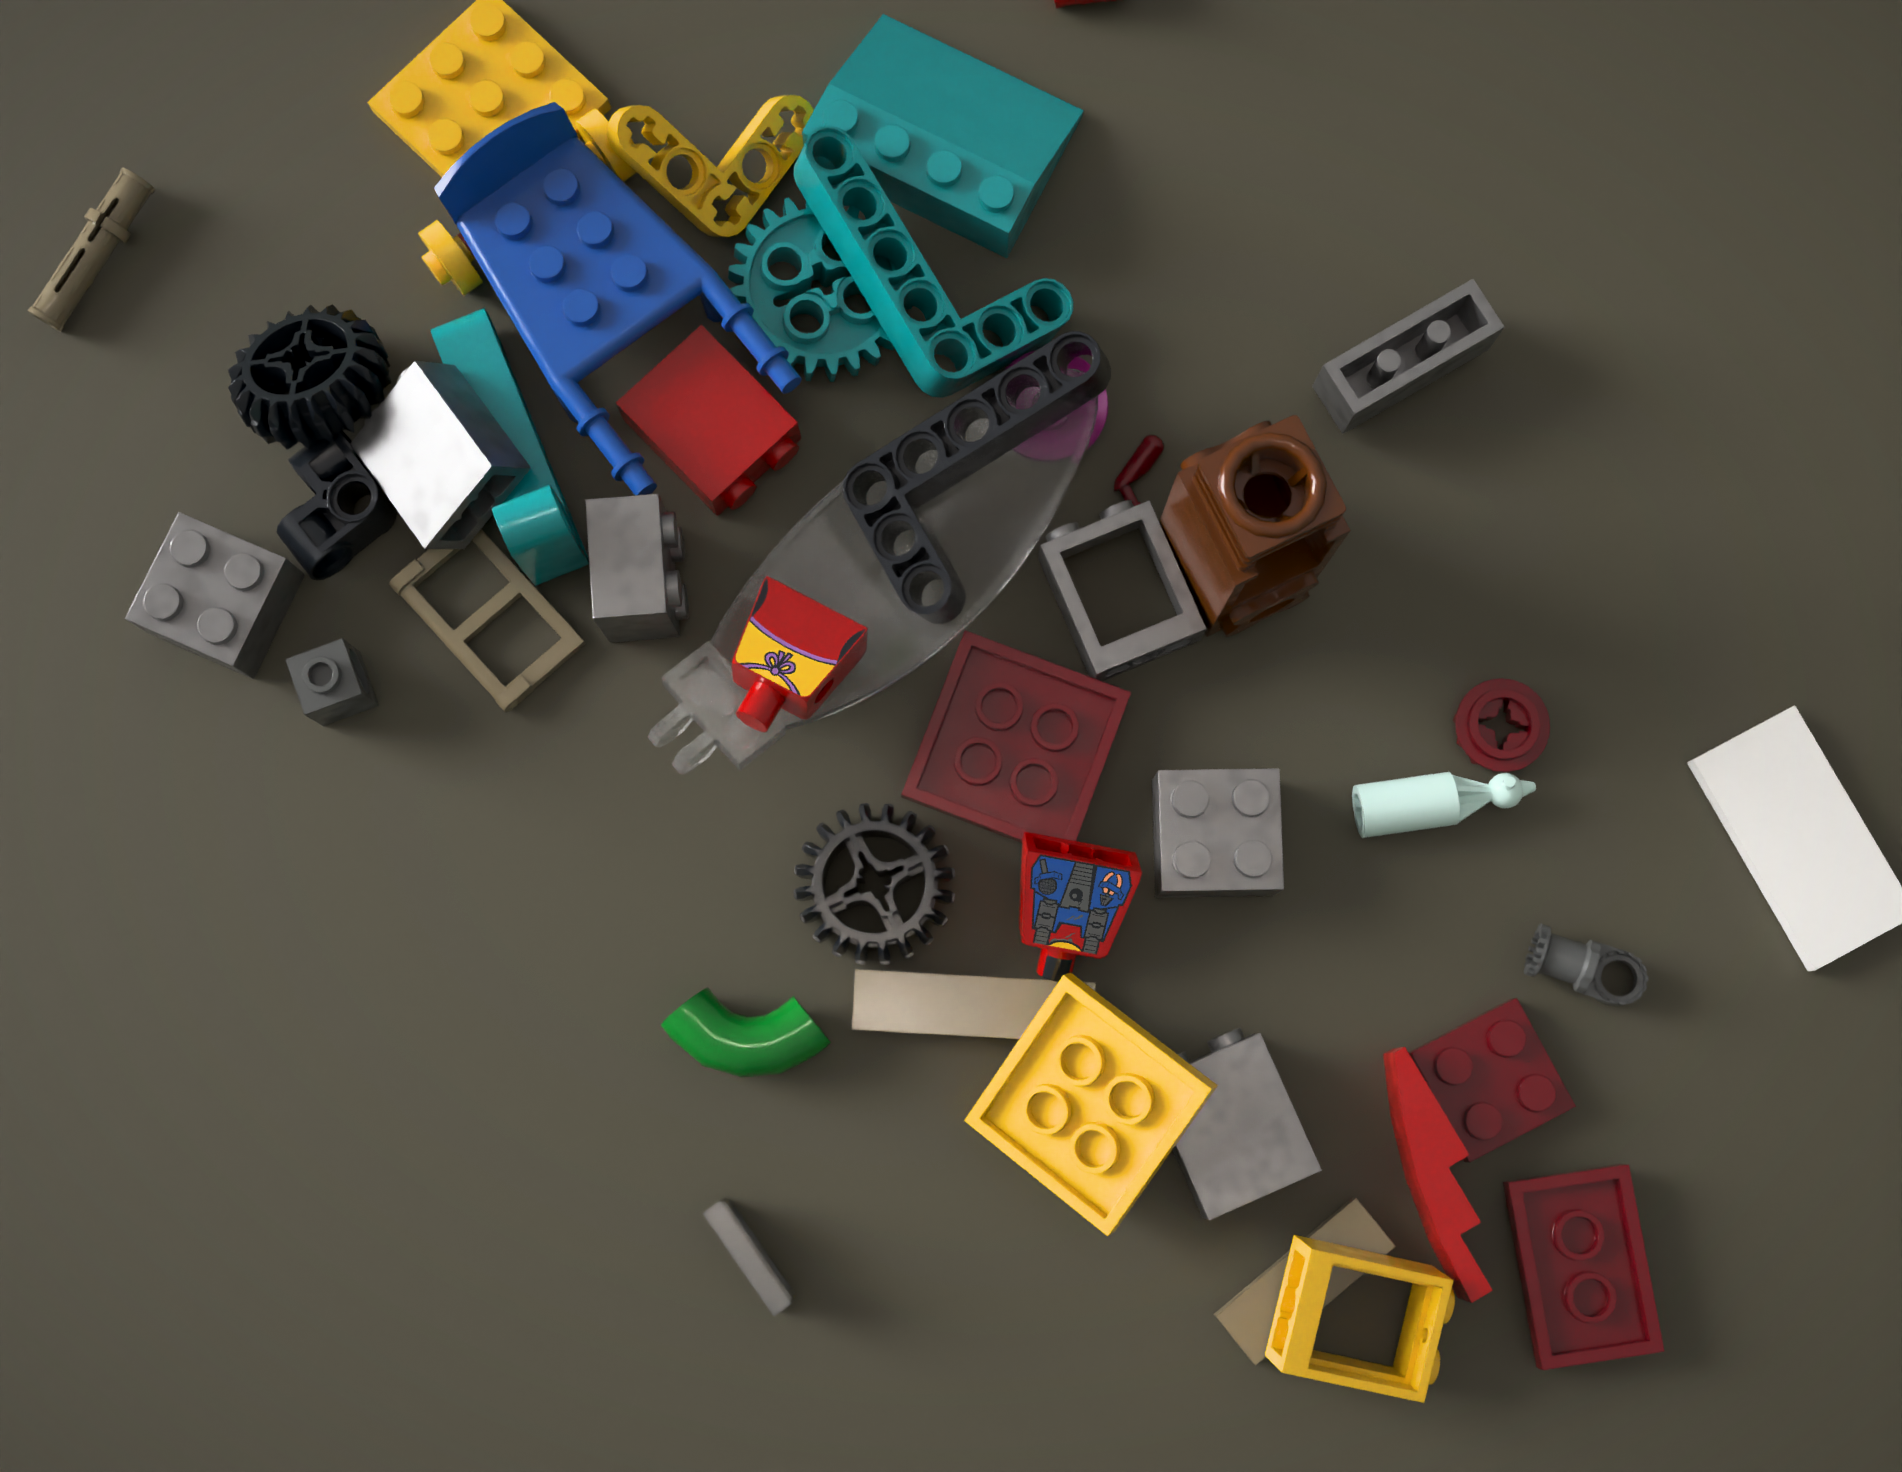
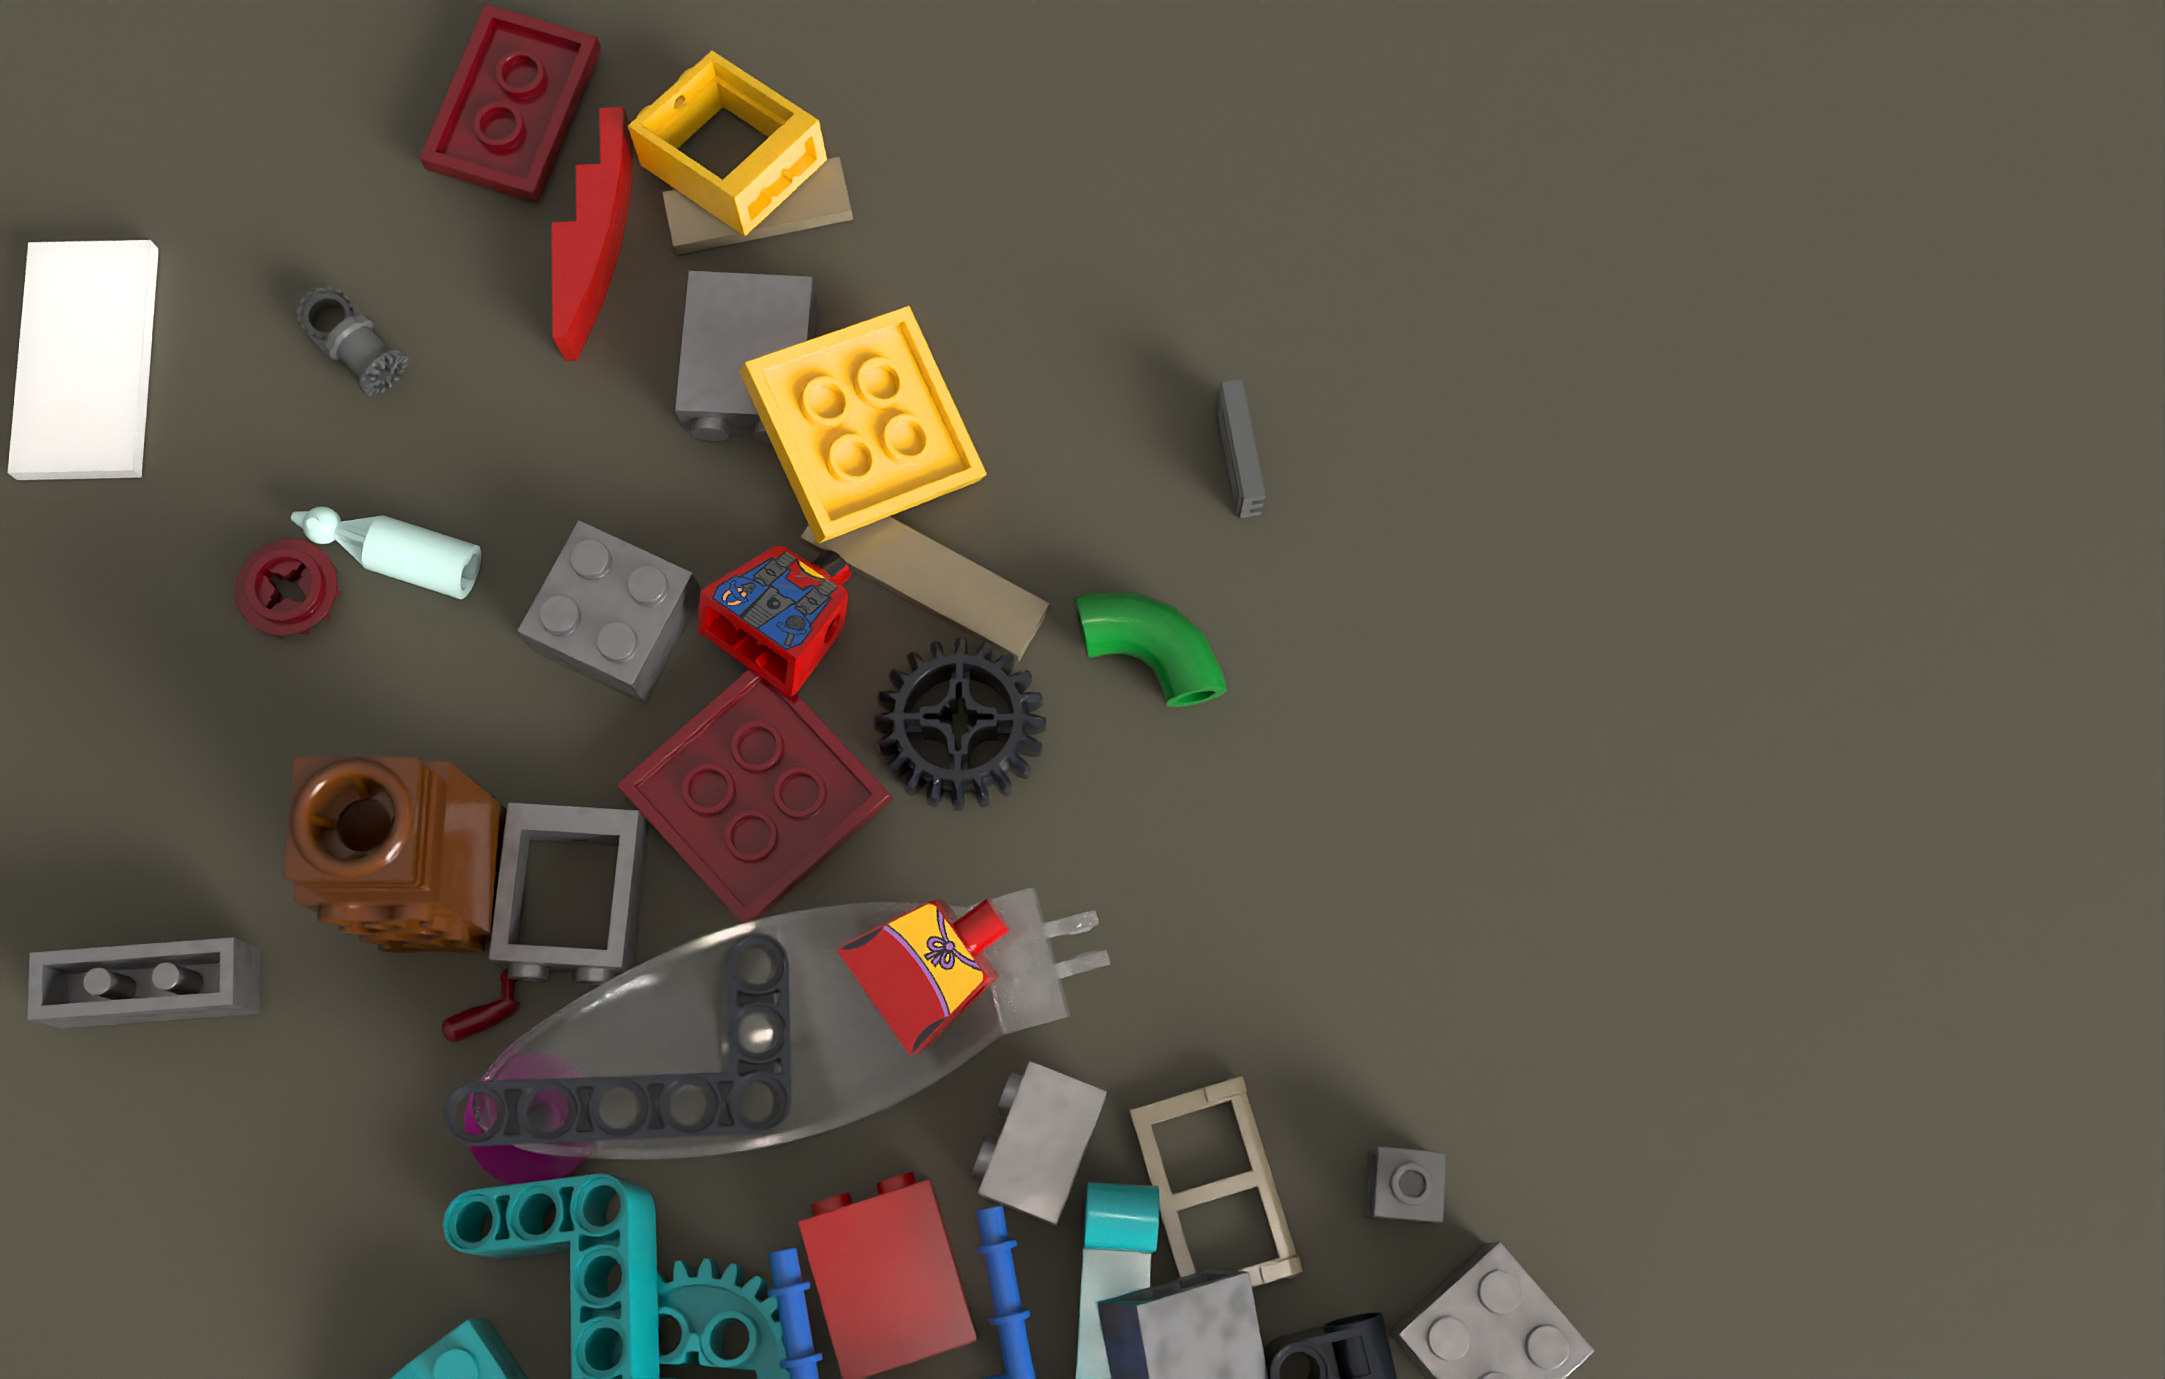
camera: 155 degrees left, 5 degrees down
dark red plate [1409,998,1576,1163] -> none

